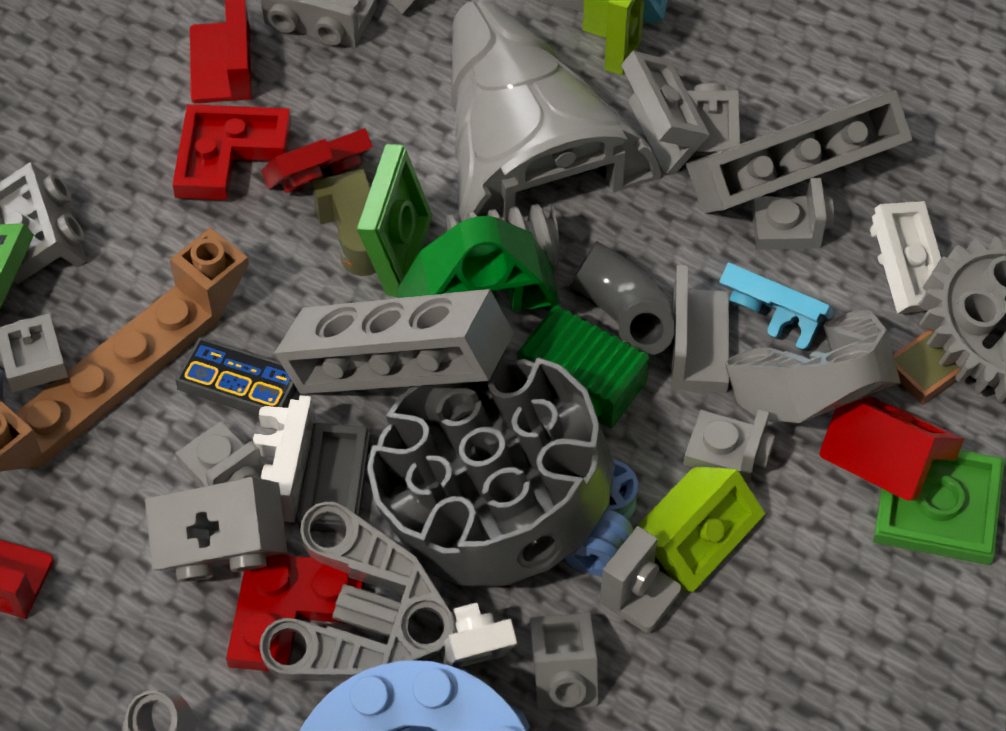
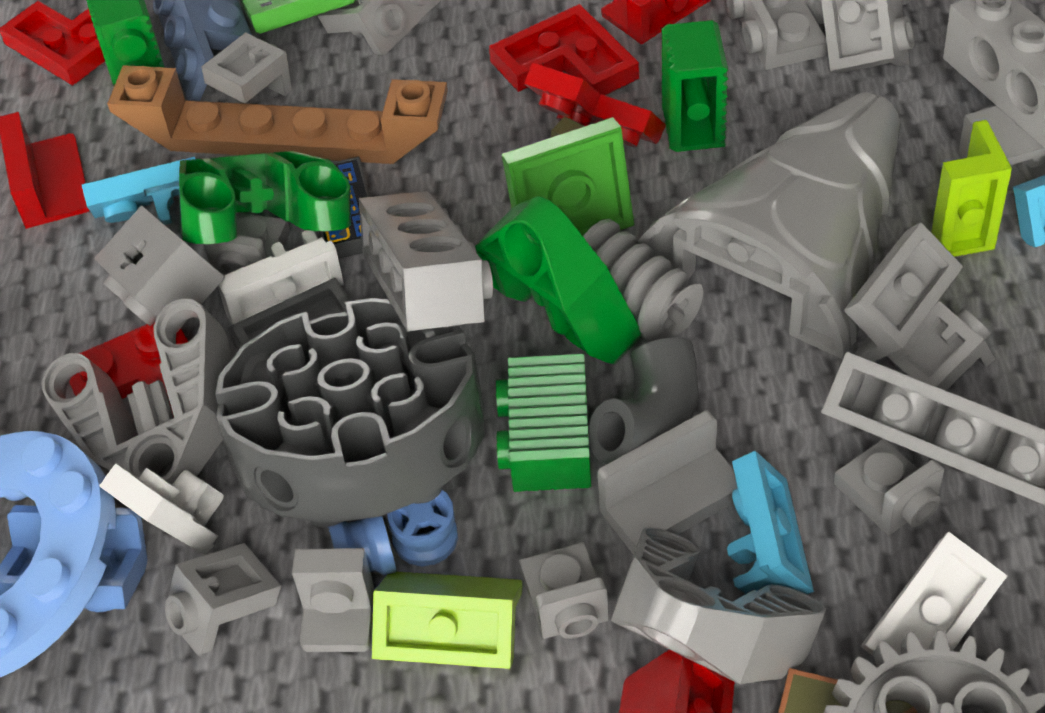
camera: 60 degrees right, 5 degrees down
none -> medium azure plate [82,157,196,225]
none -> green connector [179,151,351,244]
none -> green brick [662,20,728,152]

